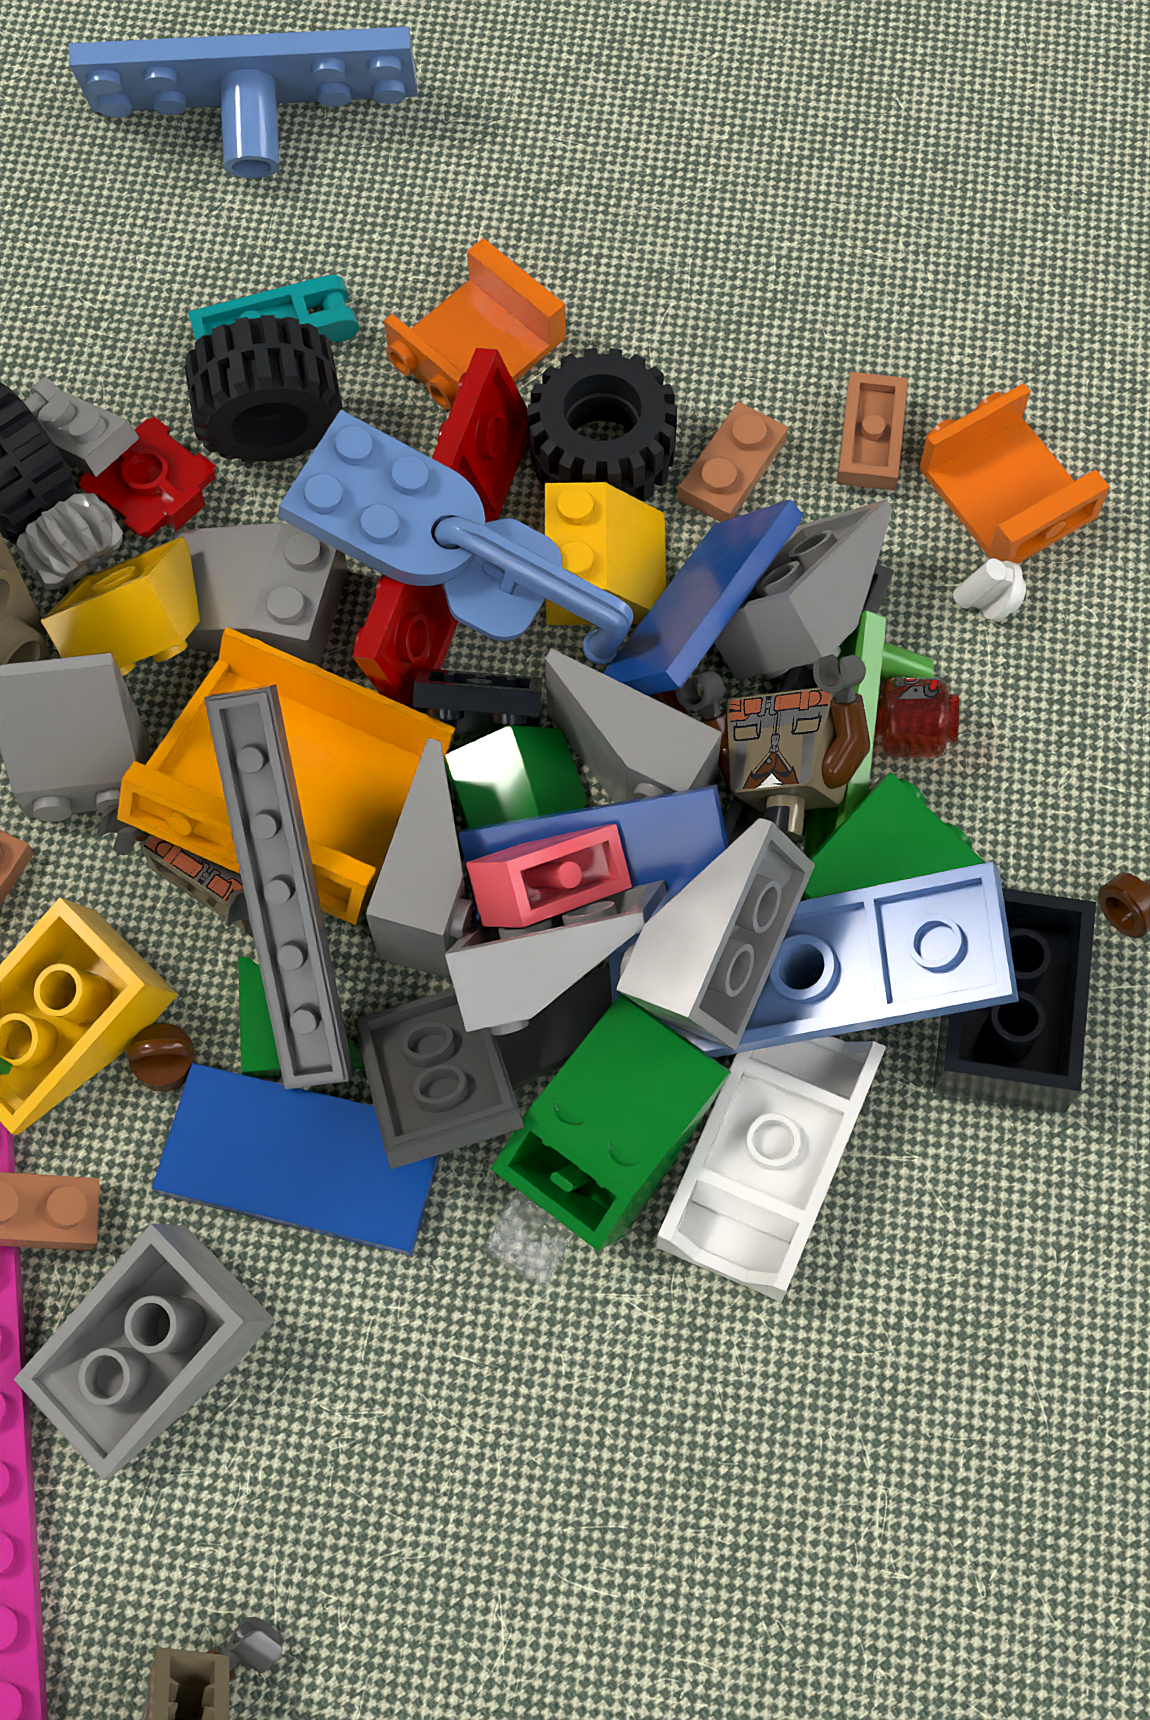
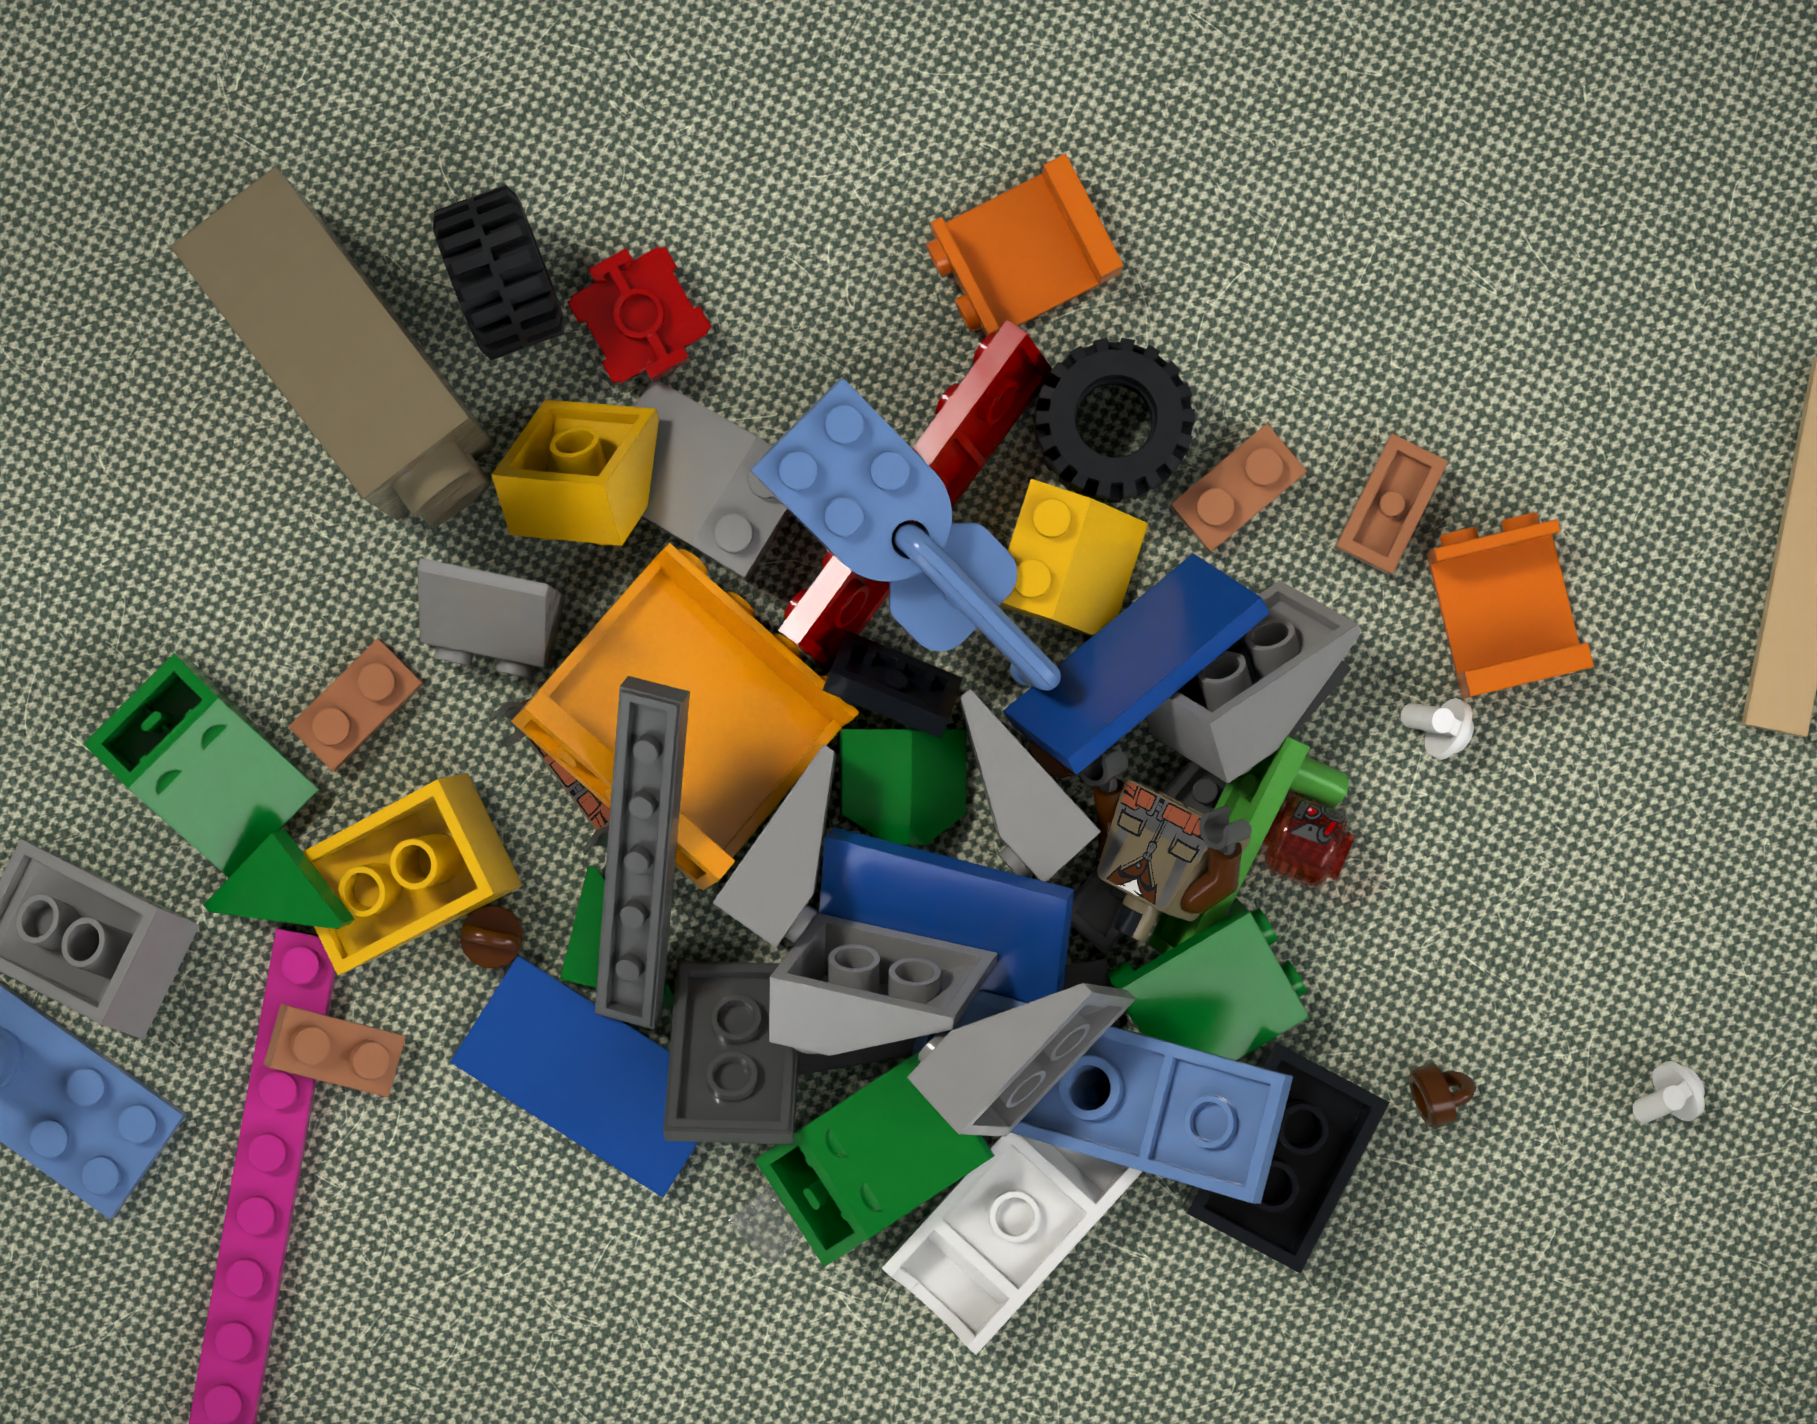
camera: 20 degrees right, 20 degrees up
light grey slope [13,1223,275,1480] -> none
light grey gear [16,493,123,590] -> none
light grey plate [24,377,139,477] -> none
black tyre [184,315,343,463] -> none
teal plate [188,274,359,342] -> none
coral slope [466,824,632,927] -> none

